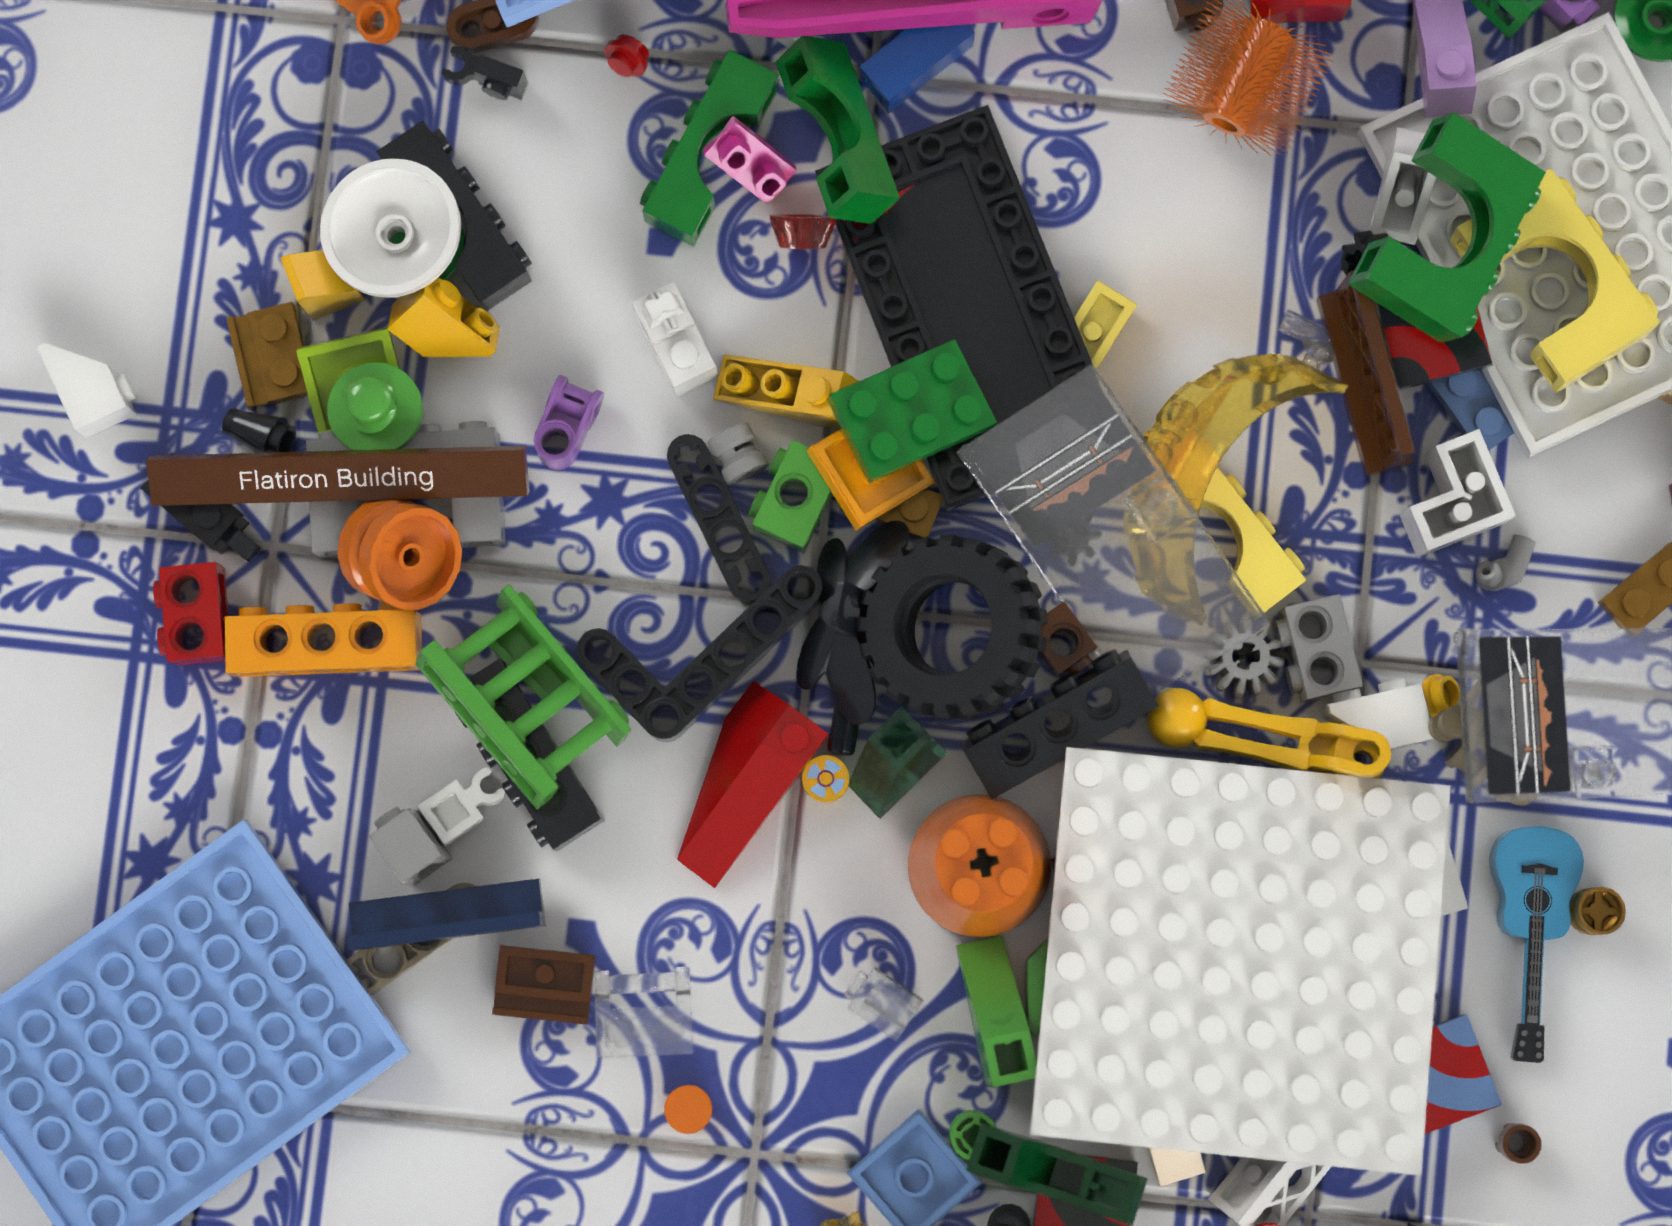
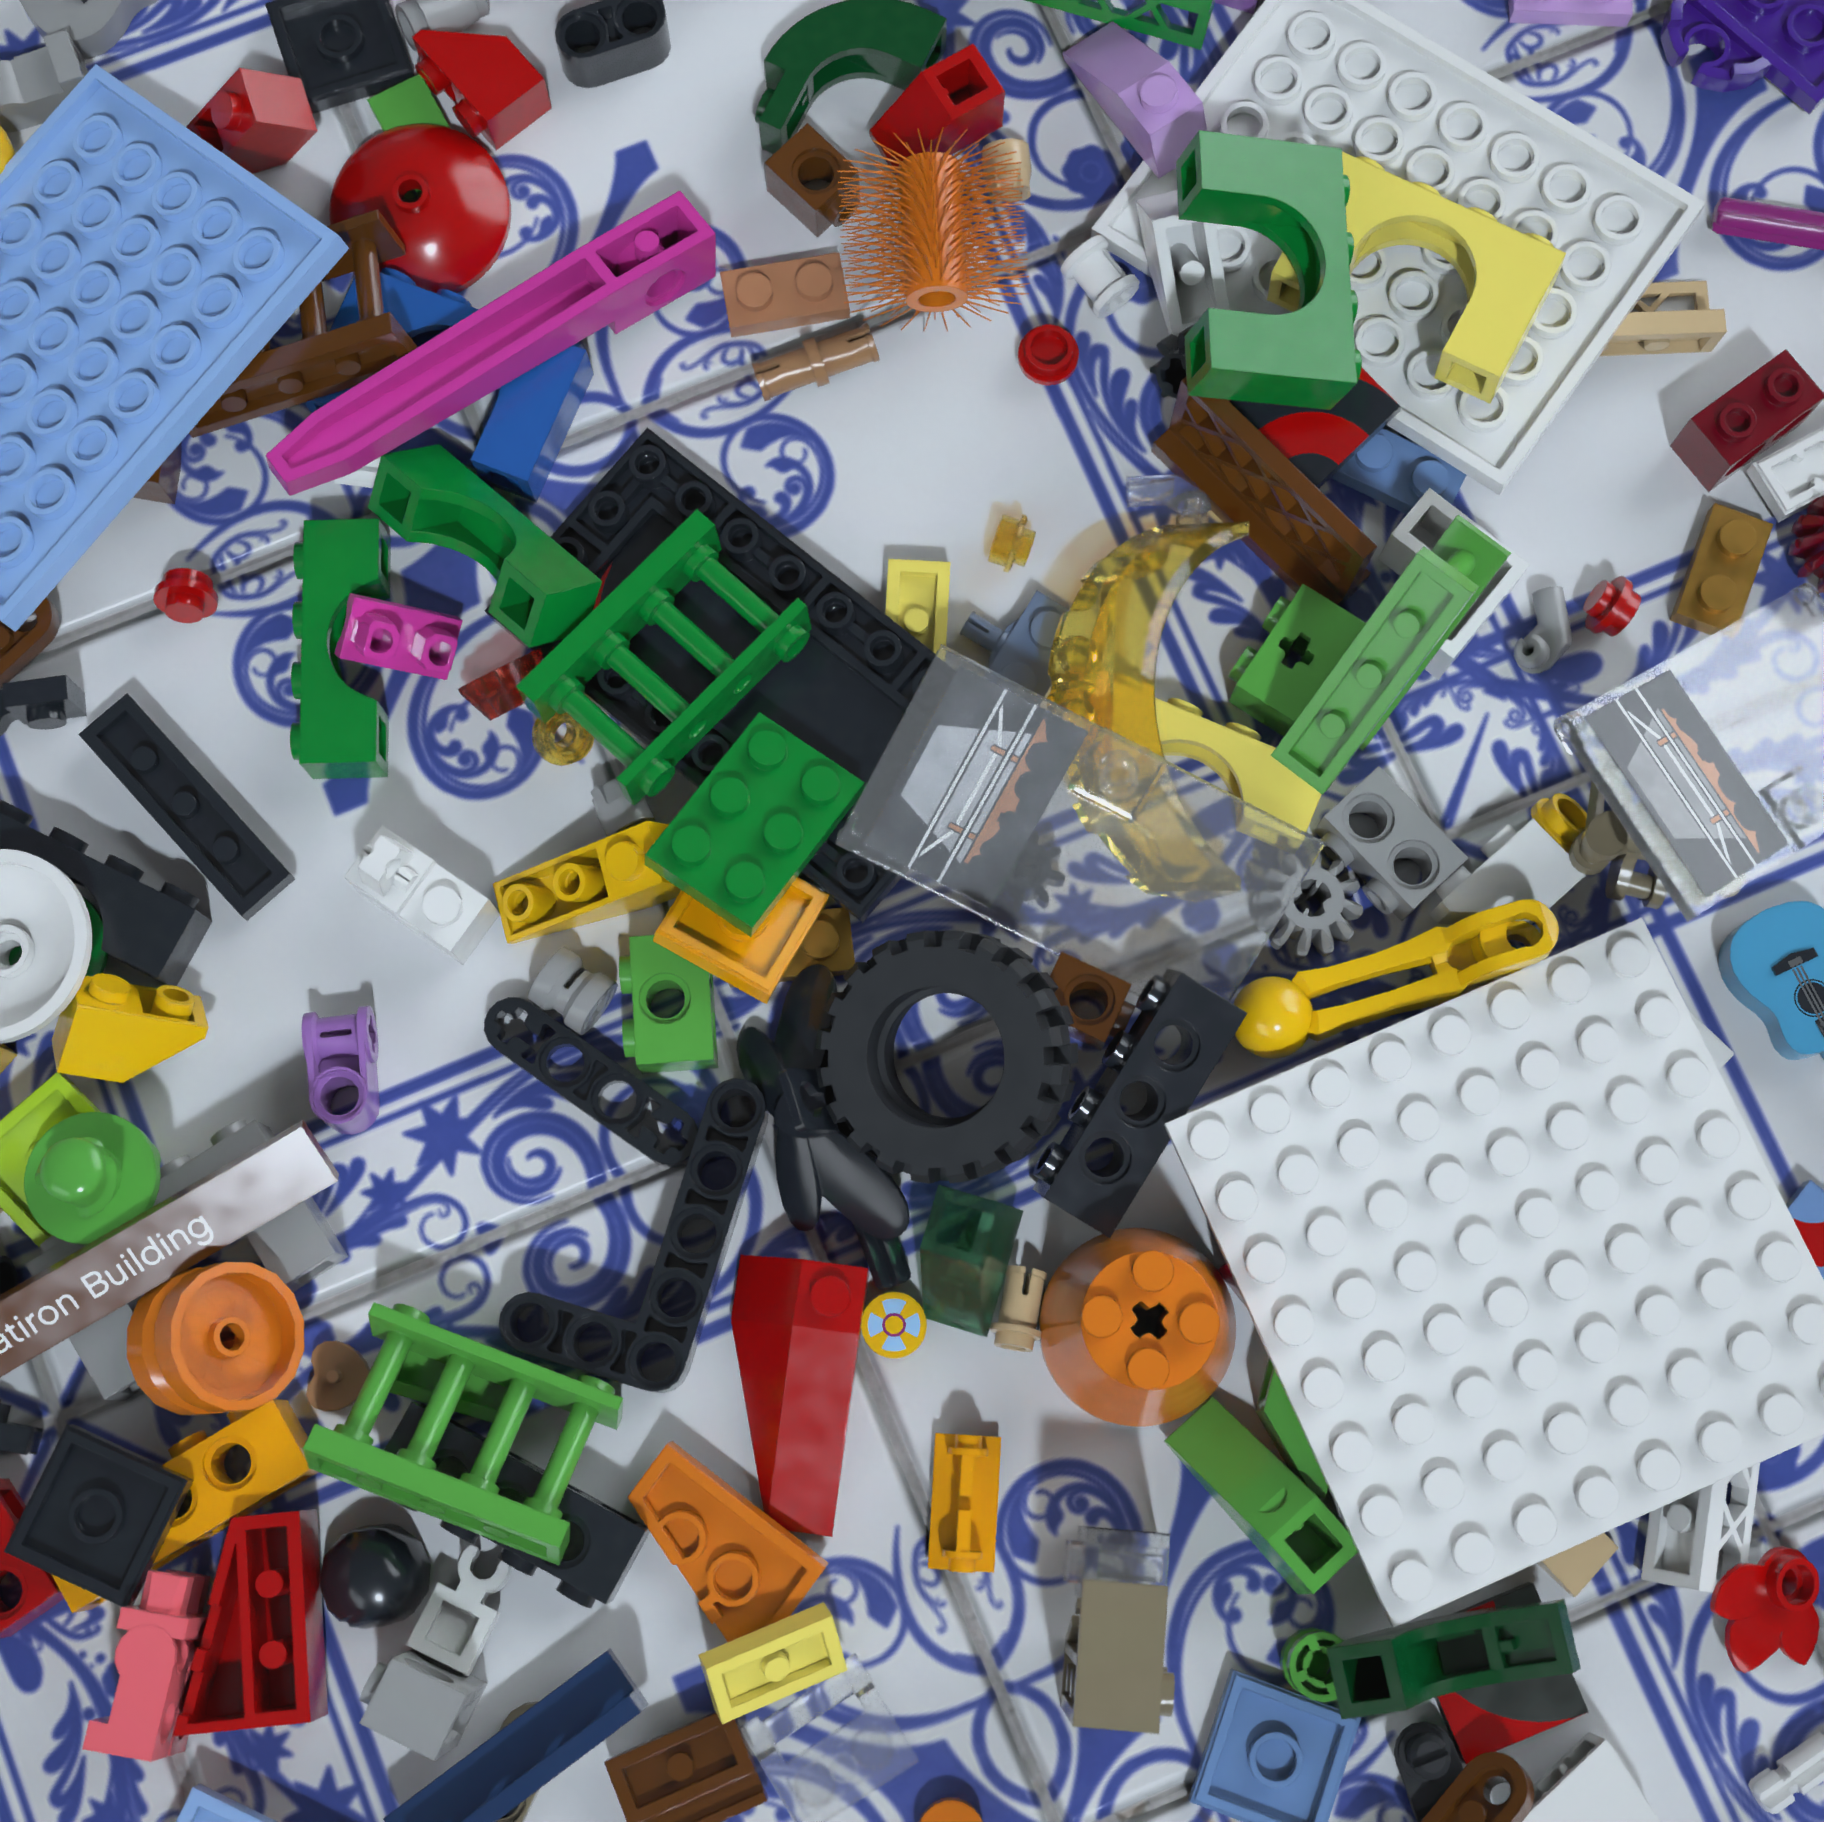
camera: 30 degrees left, 5 degrees down
none -> black tile [4,1424,194,1607]
none -> black plate [78,693,295,921]
none -> coral hips [82,1569,211,1762]
none -> red wedge [172,1509,328,1737]
none -> medium nougat piece [306,1341,370,1411]
none -> black hair [320,1524,431,1629]
none -> green fence [516,509,812,806]
none -> clear yellow plate [532,712,594,766]
none -> light grey hose [590,779,655,837]
none -> orange wing [627,1440,829,1642]
none -> light yellow plate [698,1602,848,1724]
none -> nougat plate [720,252,850,338]
none -> medium nougat pin [752,323,880,401]
none -> light orange hinge [928,1433,1001,1573]
none -> sand blue plate [959,590,1090,705]
none -> tan hose [981,138,1032,204]
none -> clear yellow plate [987,514,1036,573]
none -> tan pin [990,1265,1047,1352]
none -> red plate [1018,324,1079,386]
none -> white bush [1060,235,1140,318]
none -> dark tan wedge [1060,1579,1175,1734]
none -> bright green brick [1228,584,1366,737]
none -> bright green fence [1271,514,1511,795]
none -> red plate [1583,576,1641,637]

